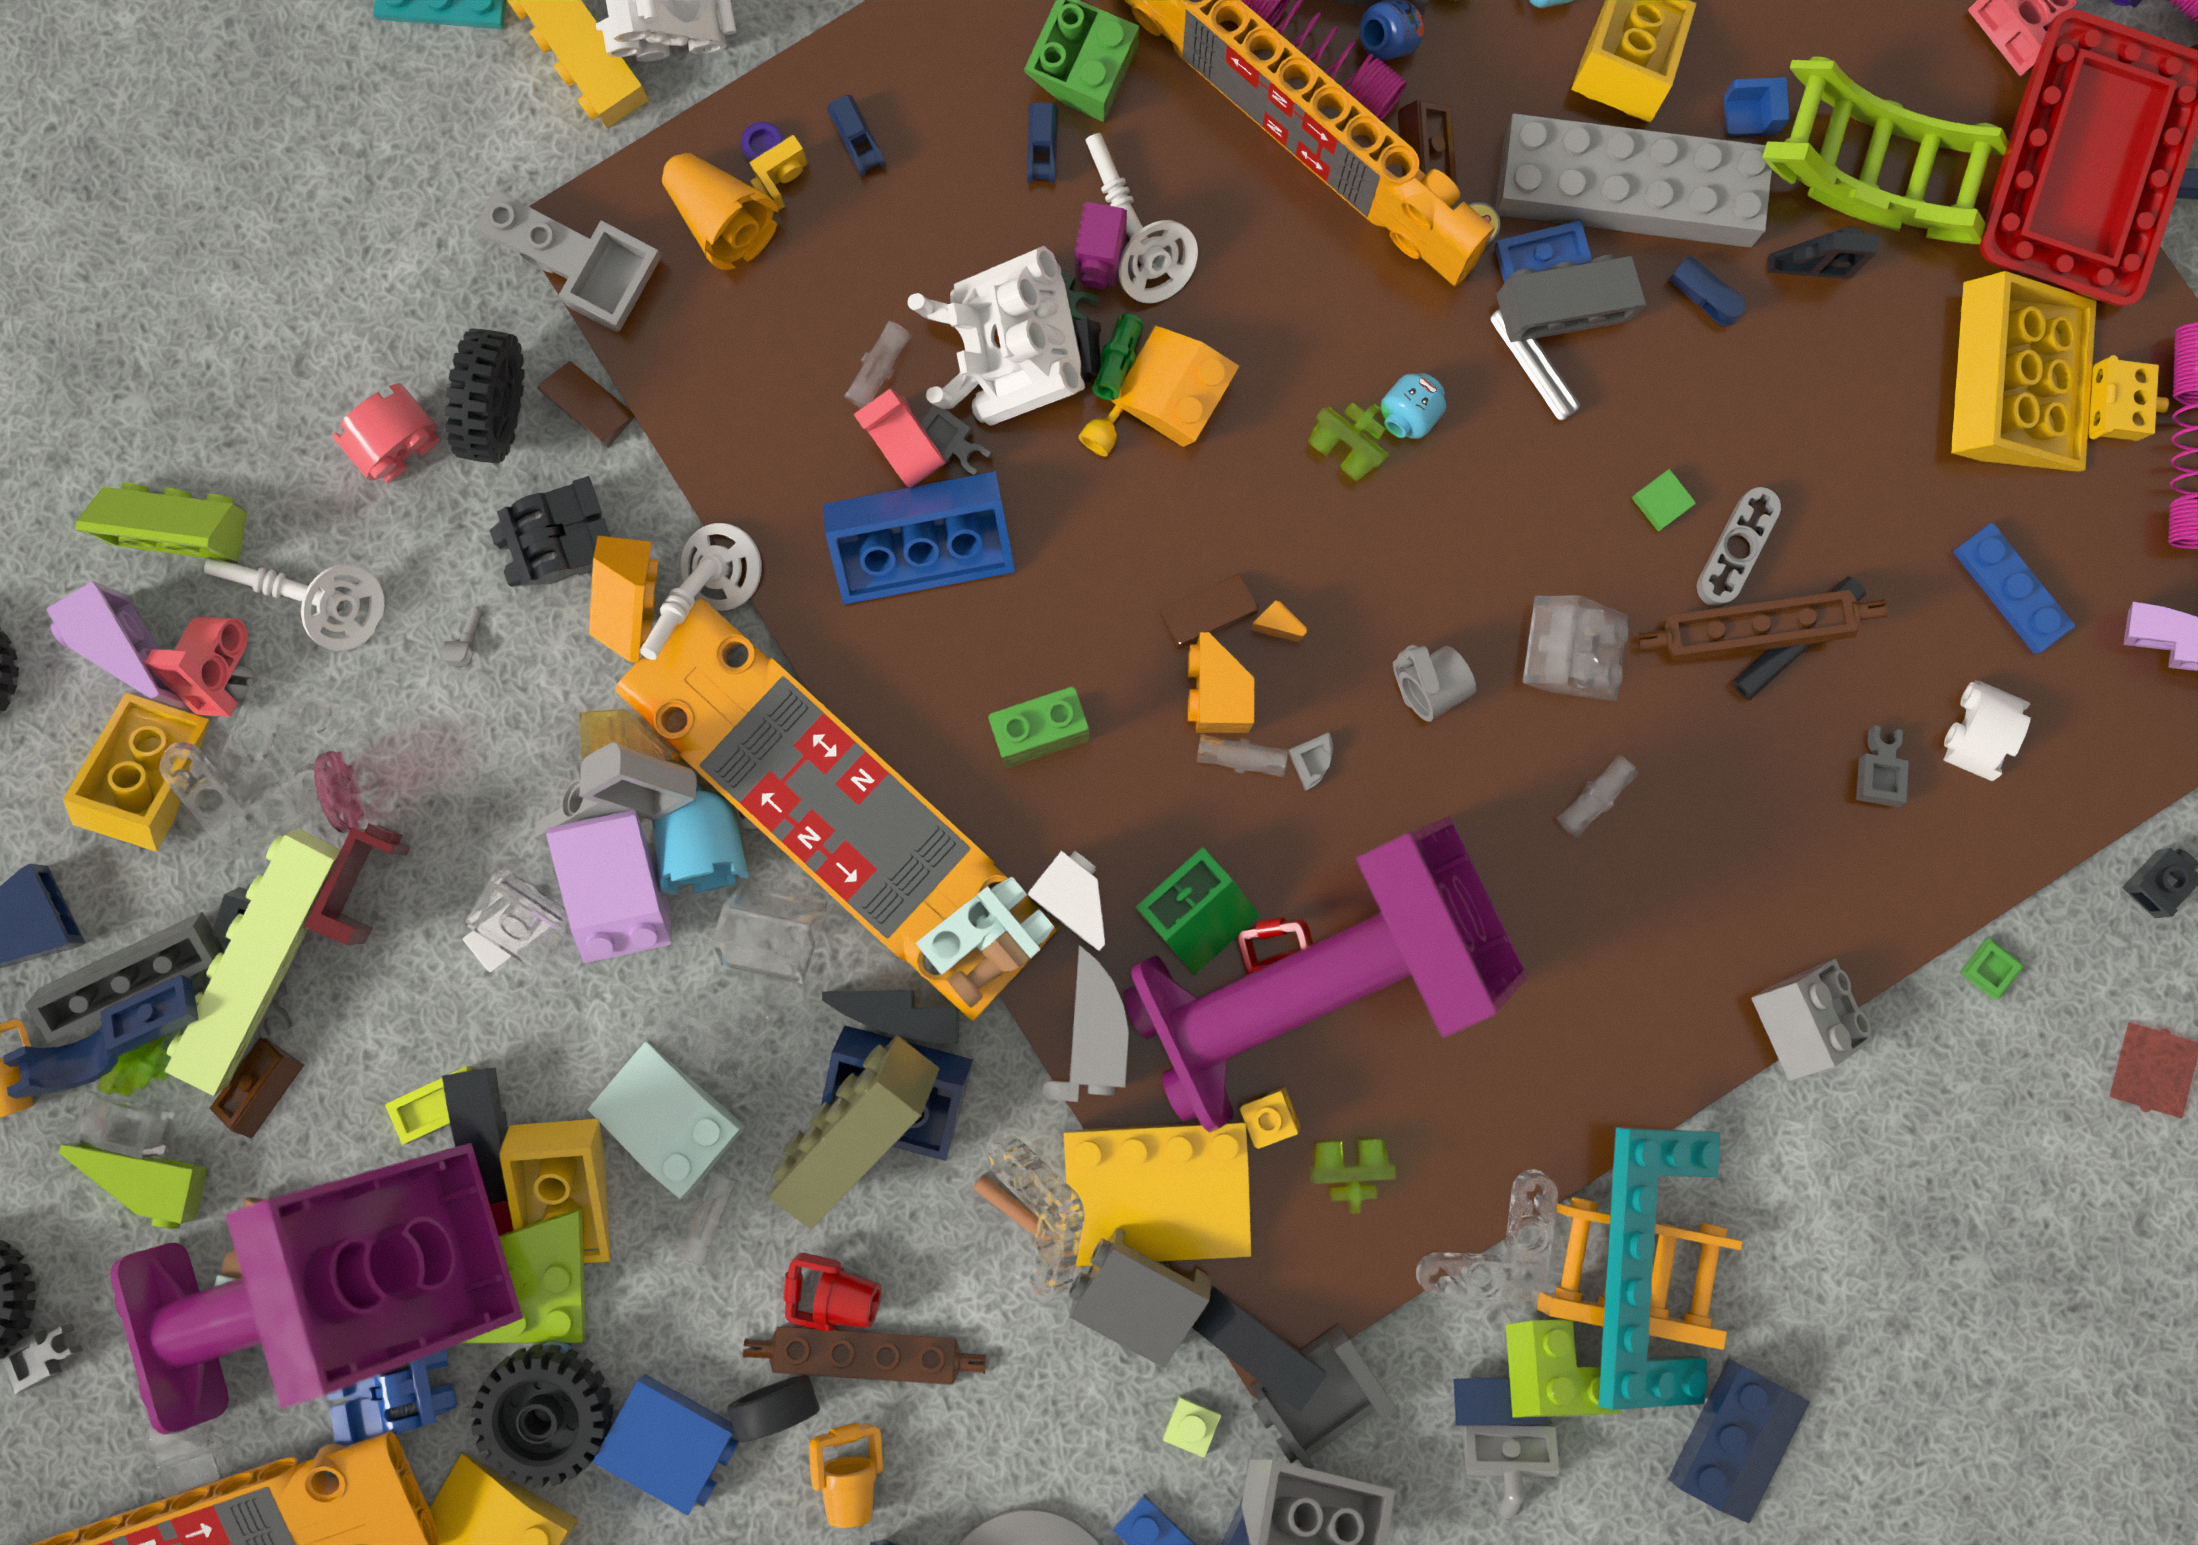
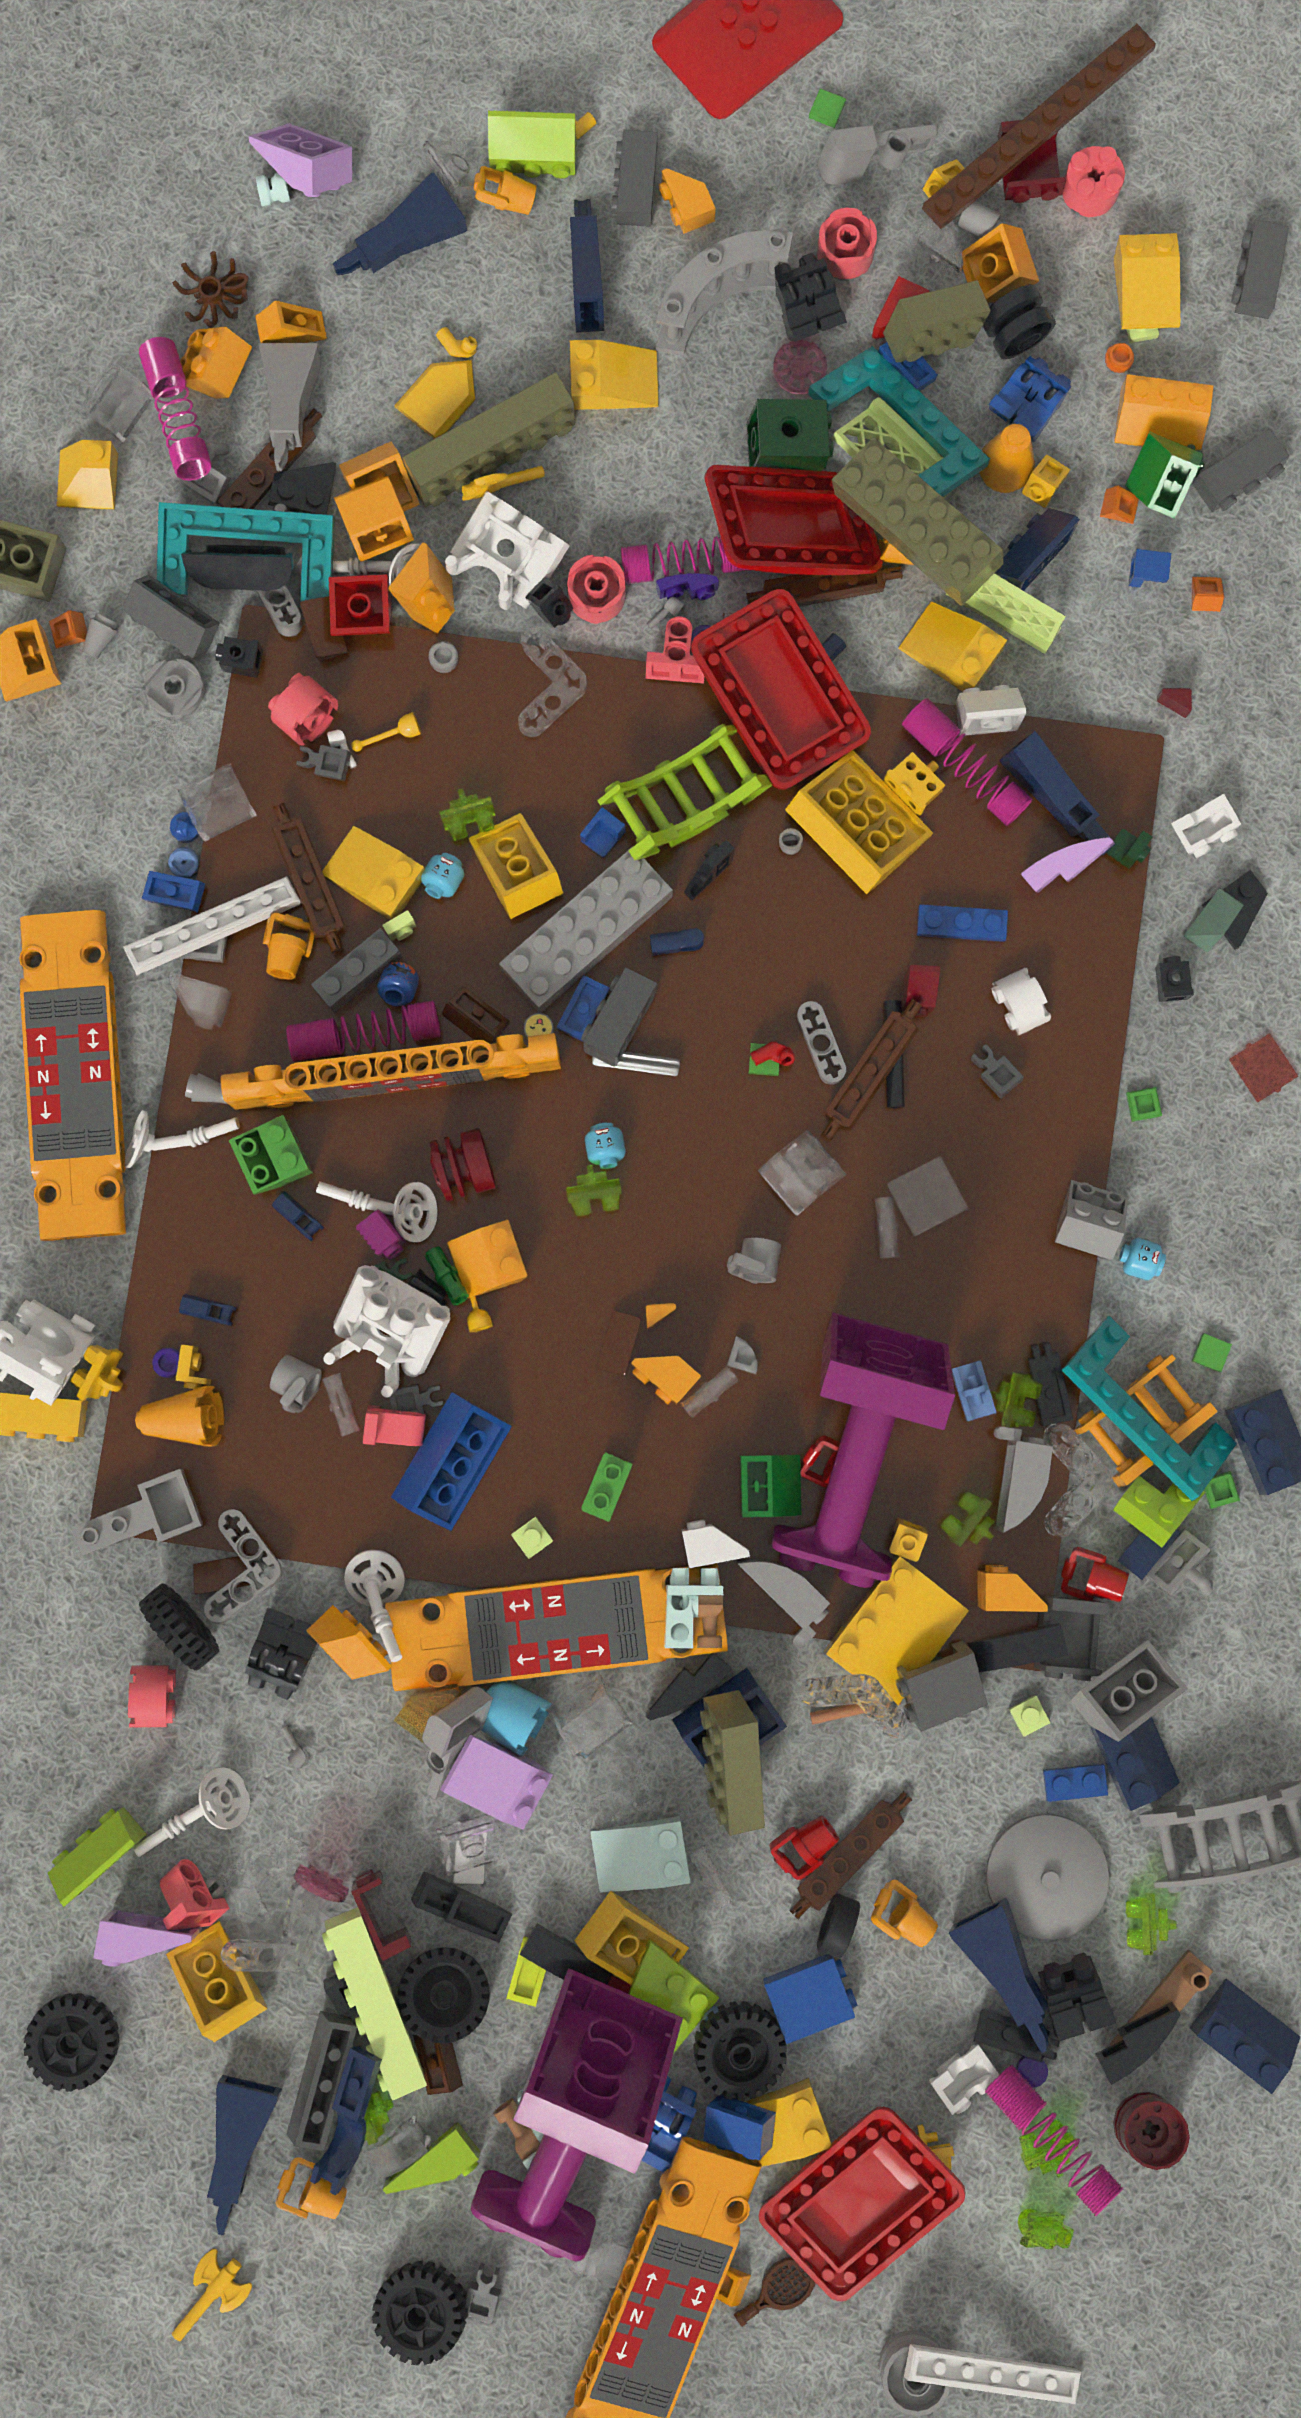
camera: 50 degrees left, 0 degrees up
none -> yellow hips [70,1345,123,1401]
none -> light grey beam [204,1509,283,1624]
none -> light grey piece [270,1355,322,1413]
none -> black wheel [398,1947,490,2043]
none -> black slope [411,1871,512,1943]
none -> dark red wheel [430,1128,496,1202]
none -> yellowish green plate [511,1517,554,1559]
none -> blue brick [703,2094,776,2160]
none -> red arm [749,1041,795,1066]
none -> light grey hinge [779,828,803,855]
none -> clear tile [887,1156,968,1237]
none -> dark red slope [903,965,940,1017]
none -> medium blue hips [952,1360,997,1421]
none -> light orange slope [977,1565,1048,1612]
none -> clear neon green hips [990,1372,1043,1428]
none -> light grey piece [994,1427,1053,1533]
none -> black hinge [1027,1341,1073,1426]
none -> red piece [1061,1547,1129,1602]
none -> medium azure head [1119,1238,1166,1281]
none -> bright green tile [1192,1333,1232,1372]
none -> bright green tile [1204,1471,1240,1509]

